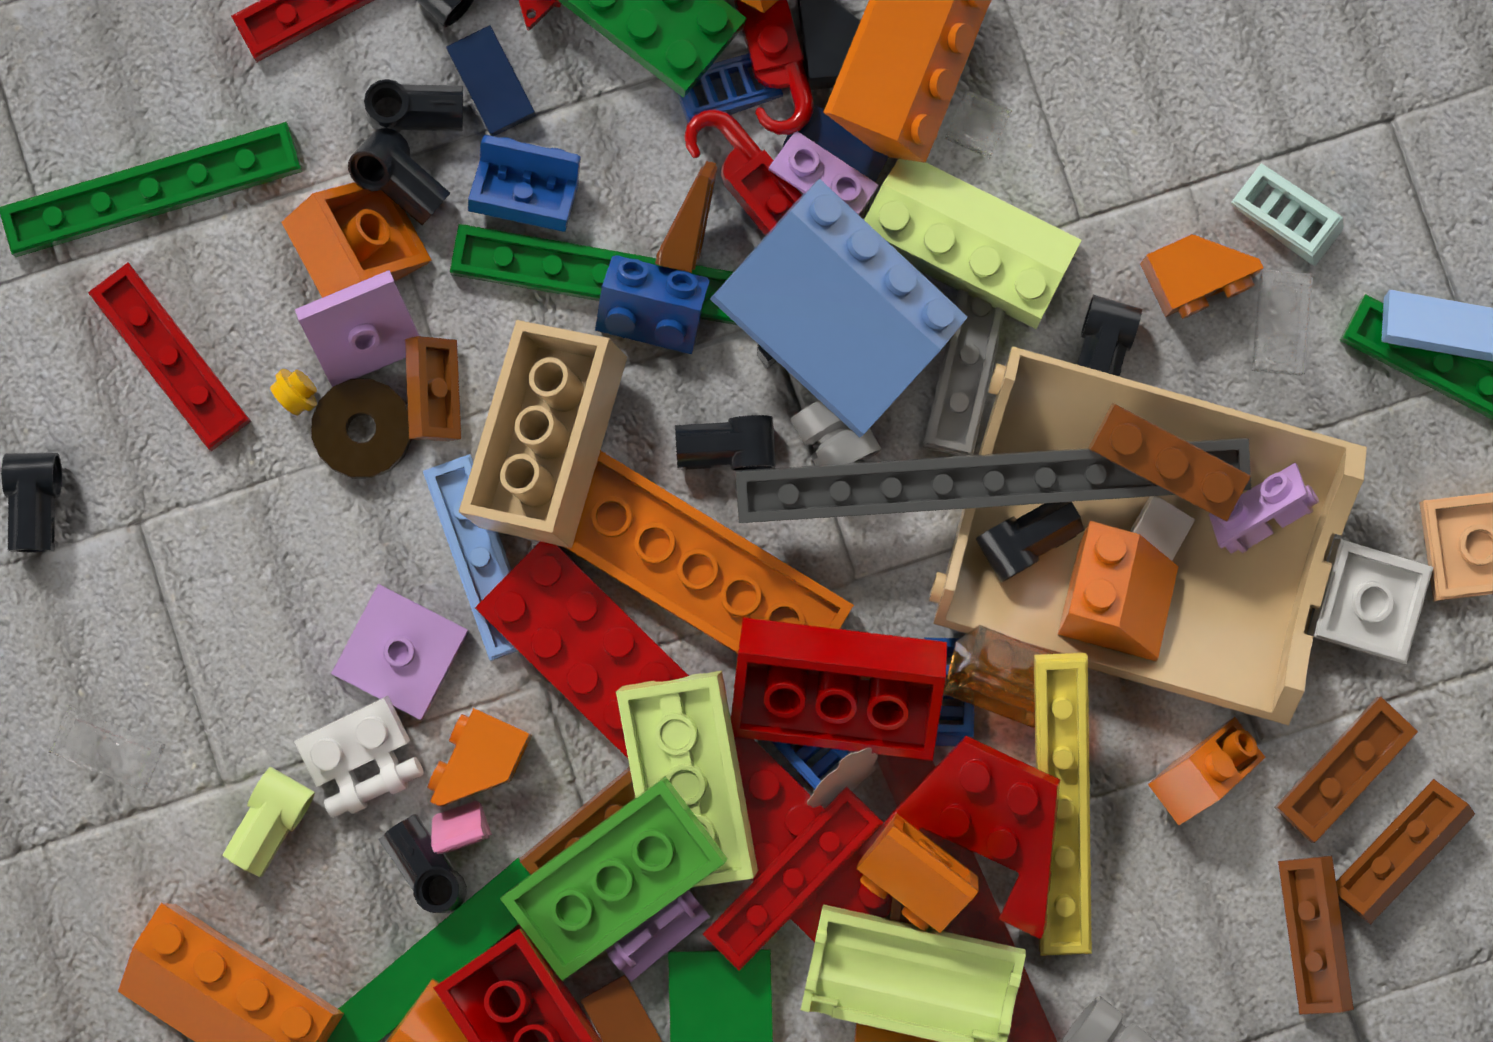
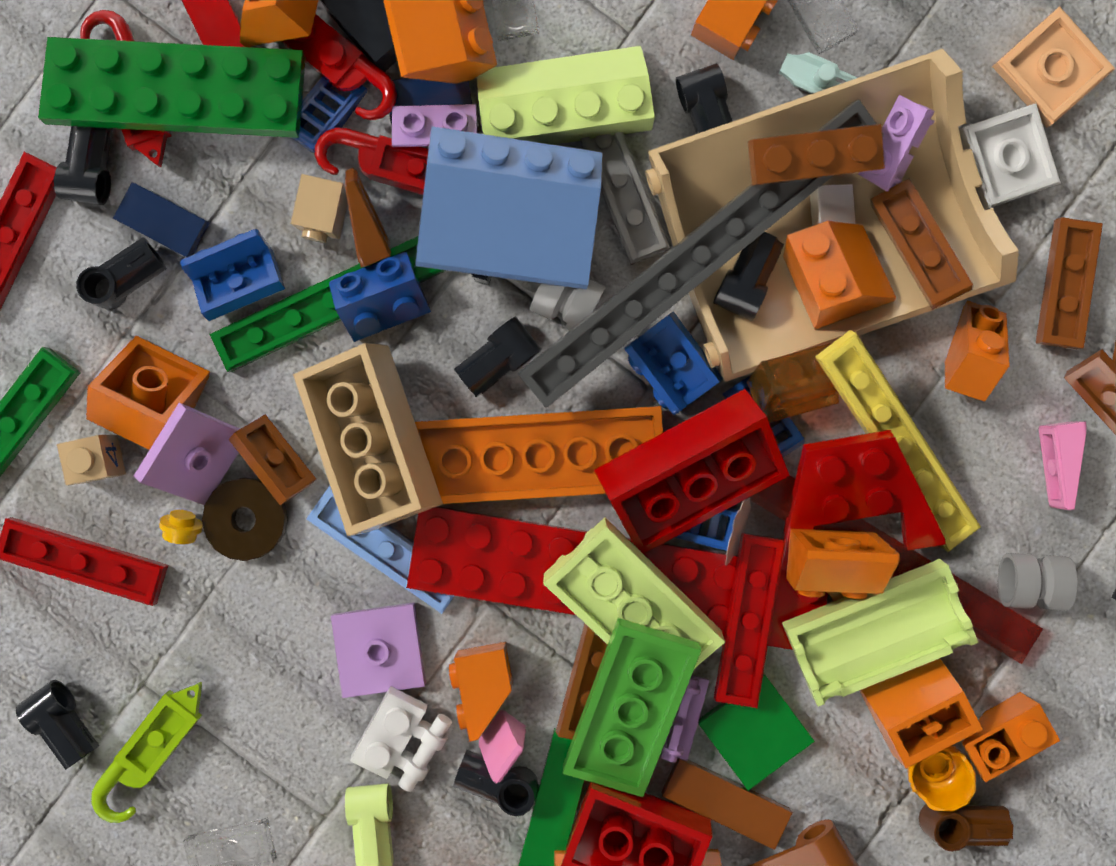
camera: 25 degrees left, 5 degrees up
black piece [348,128,450,226] -> none
none -> tan brick [57,434,126,486]
none -> lime plate [91,682,202,823]
none -> tan brick [290,174,348,243]
none -> blue bracket [624,311,724,415]
none -> light aqua piece [779,52,857,94]
none -> dark orange plate [870,178,973,310]
none -> bright pink slope [1038,421,1087,510]

